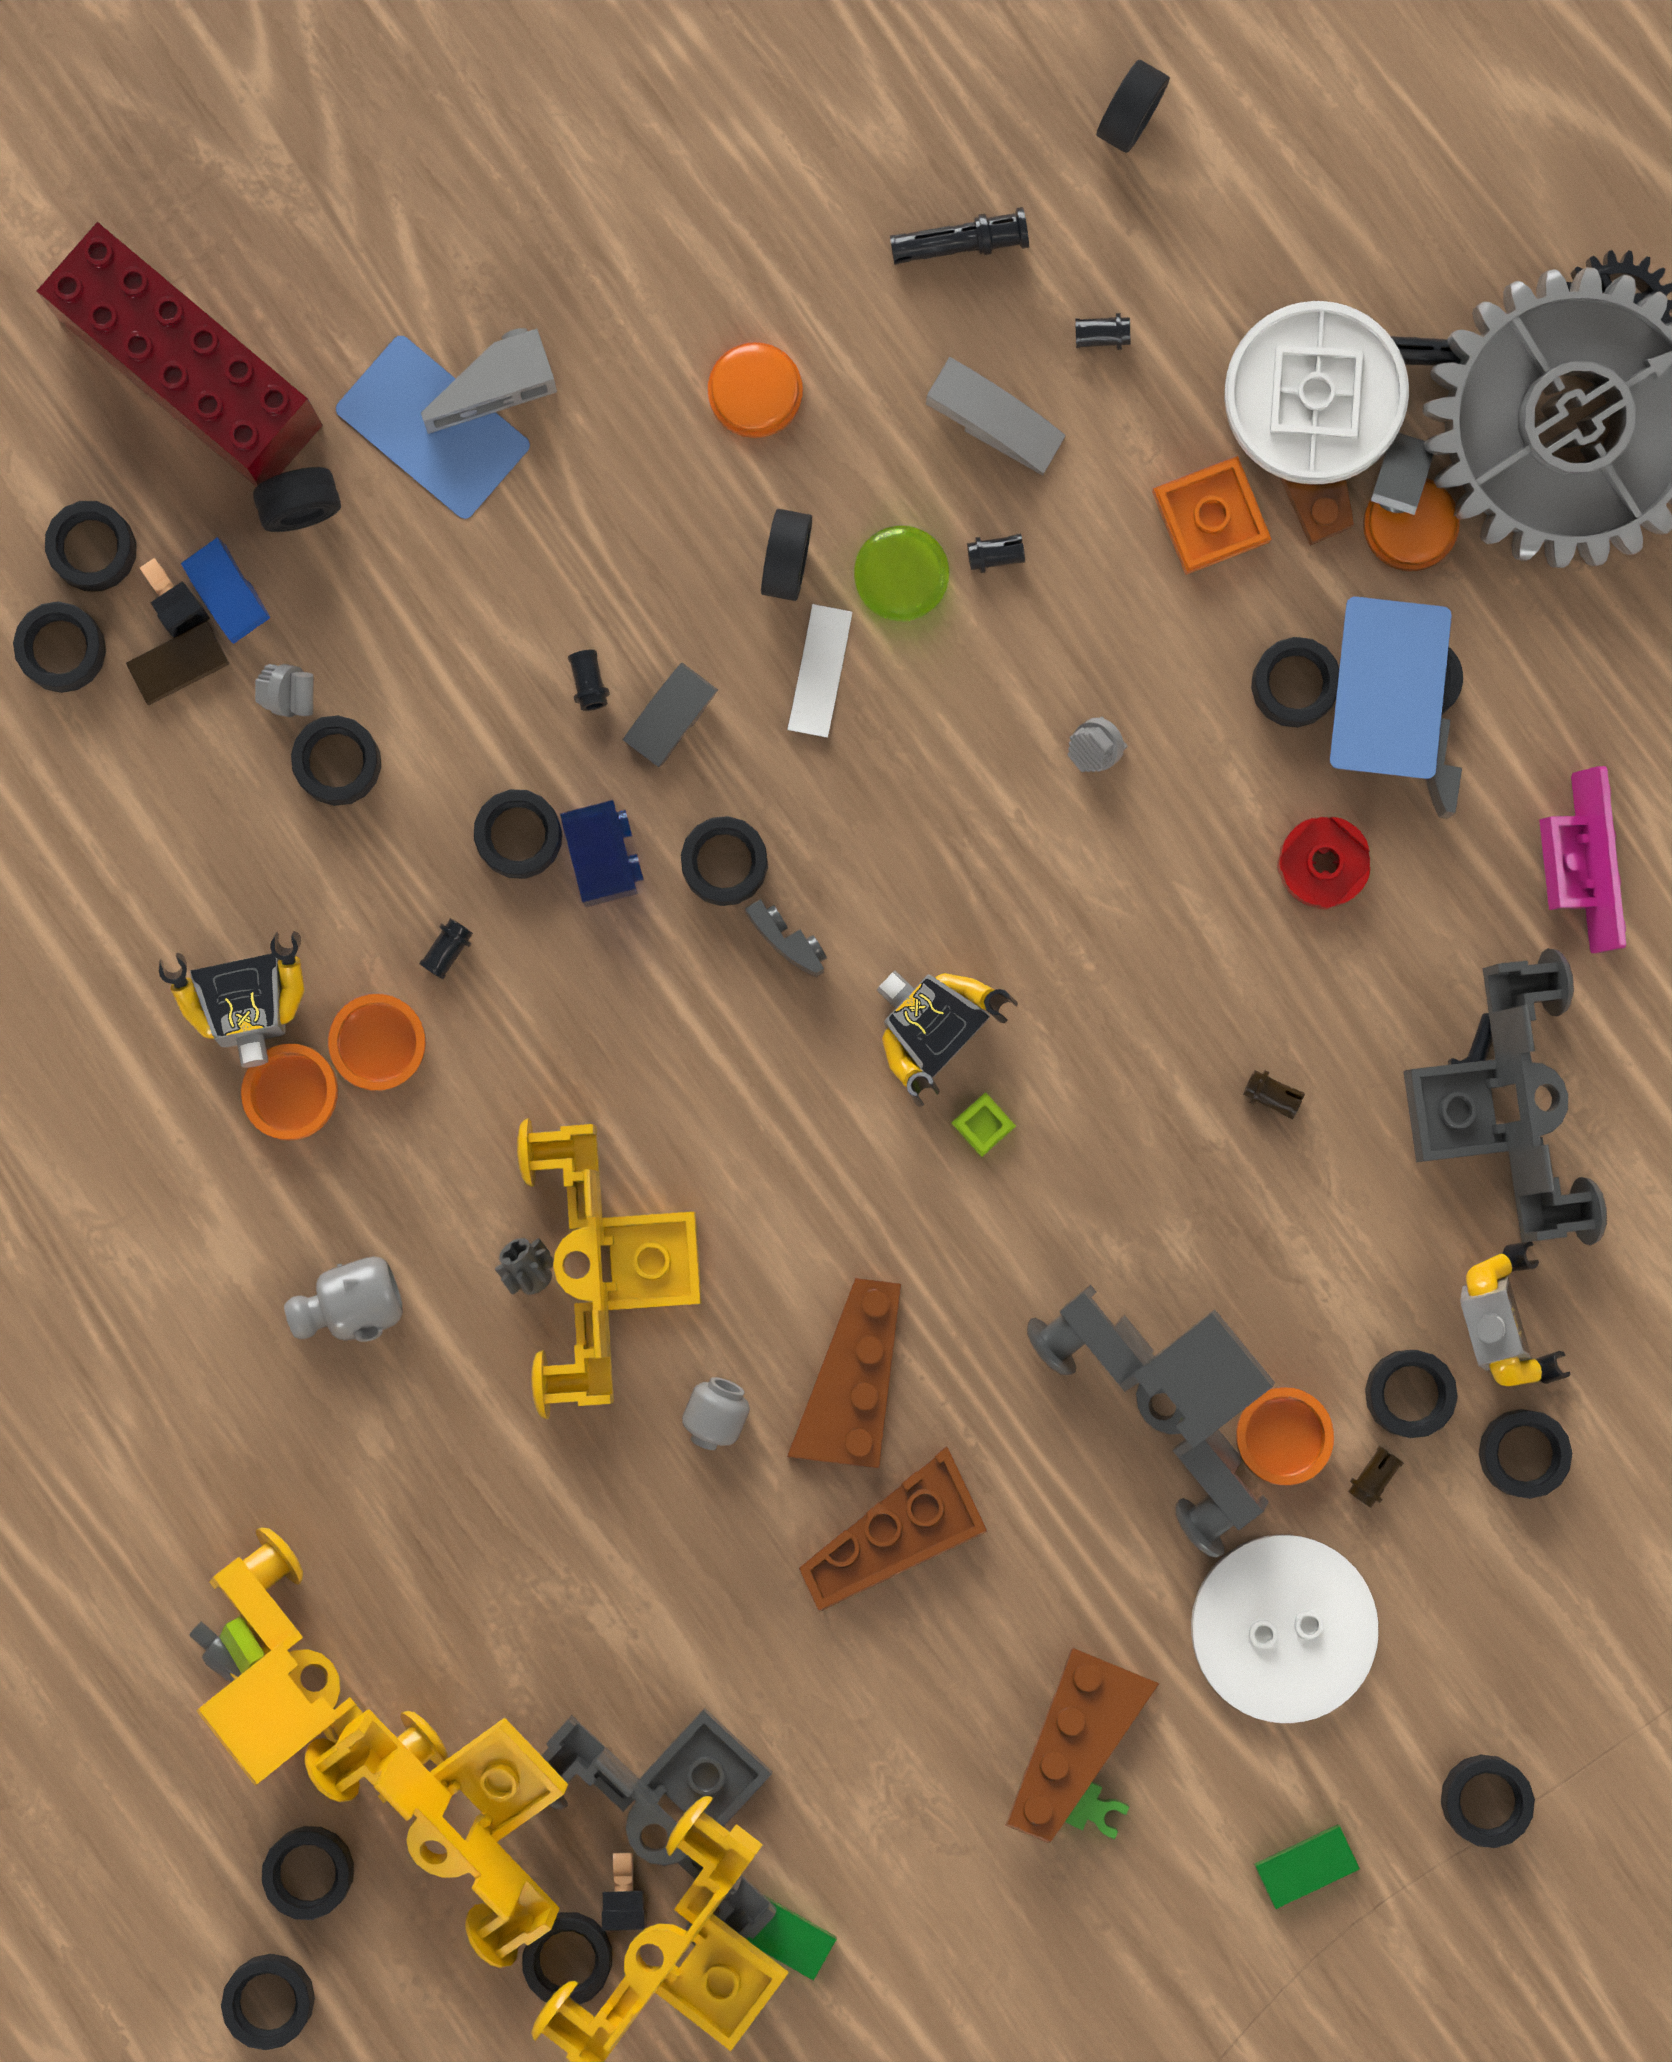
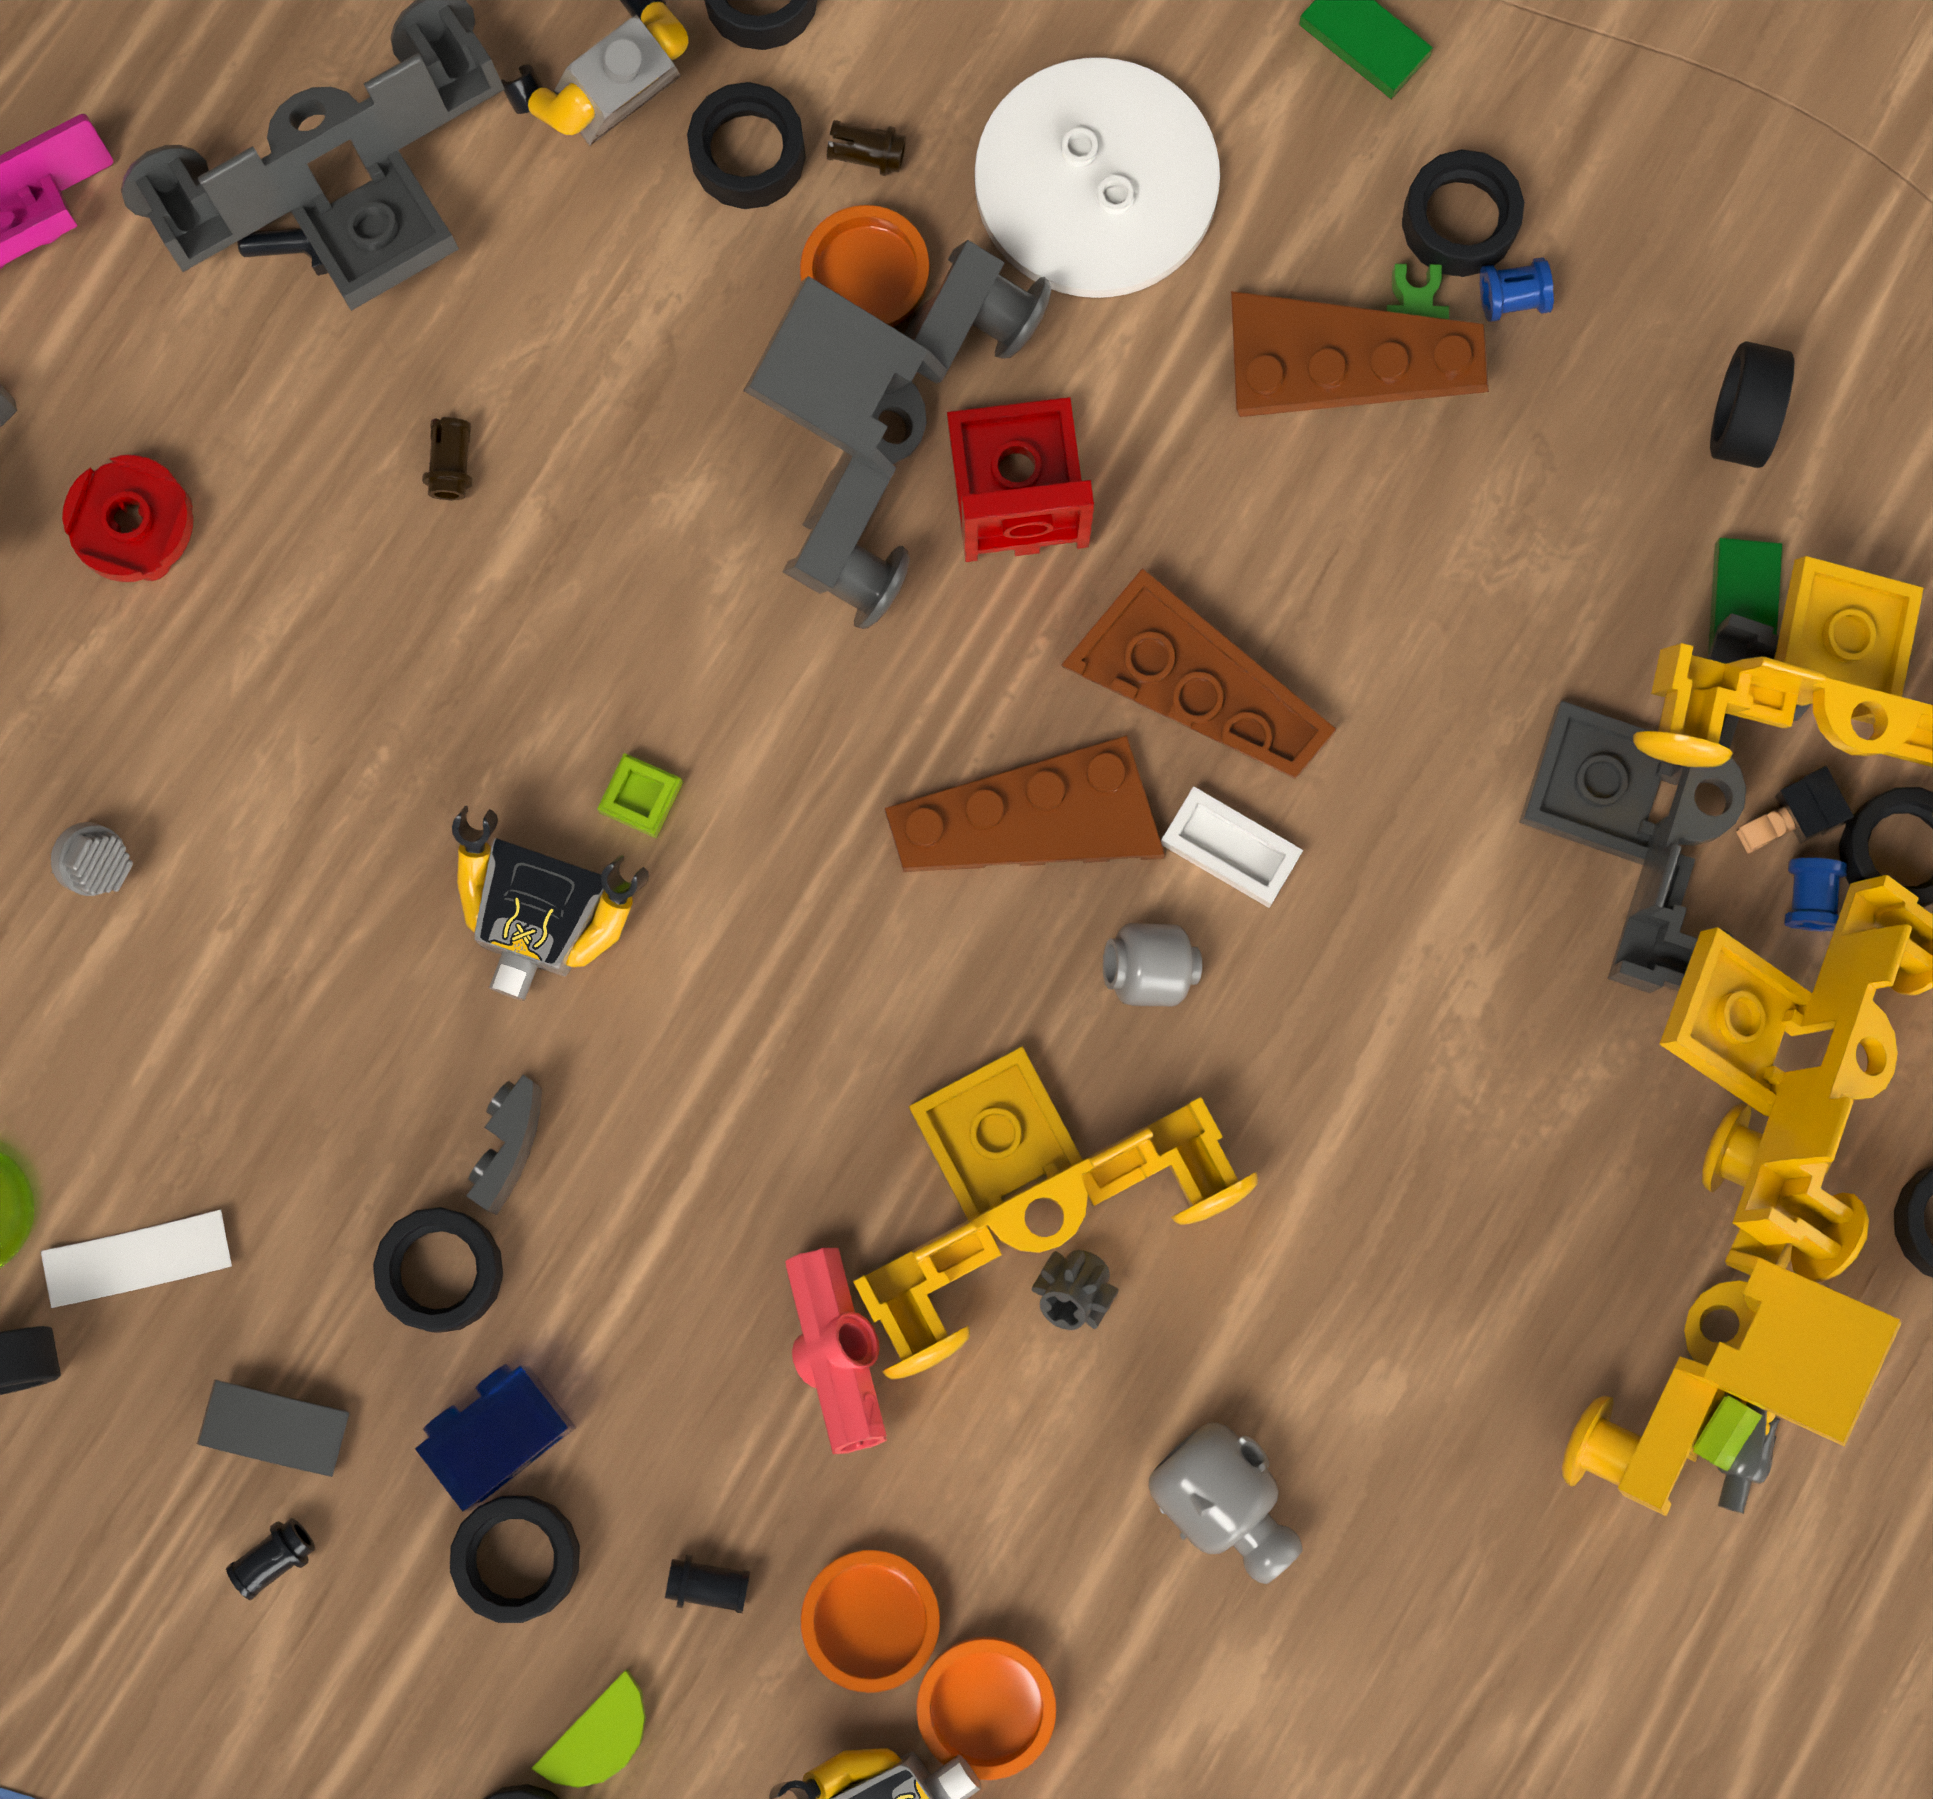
camera: 110 degrees left, 5 degrees down
none -> lime tile [531,1669,646,1788]
none -> coral piece [785,1248,887,1454]
none -> red bracket [947,397,1094,562]
none -> white tile [1161,786,1303,908]
none -> black tyre [1402,149,1525,277]
none -> blue bush [1480,257,1554,322]
none -> black tyre [1710,341,1795,468]
none -> blue bush [1784,858,1848,931]

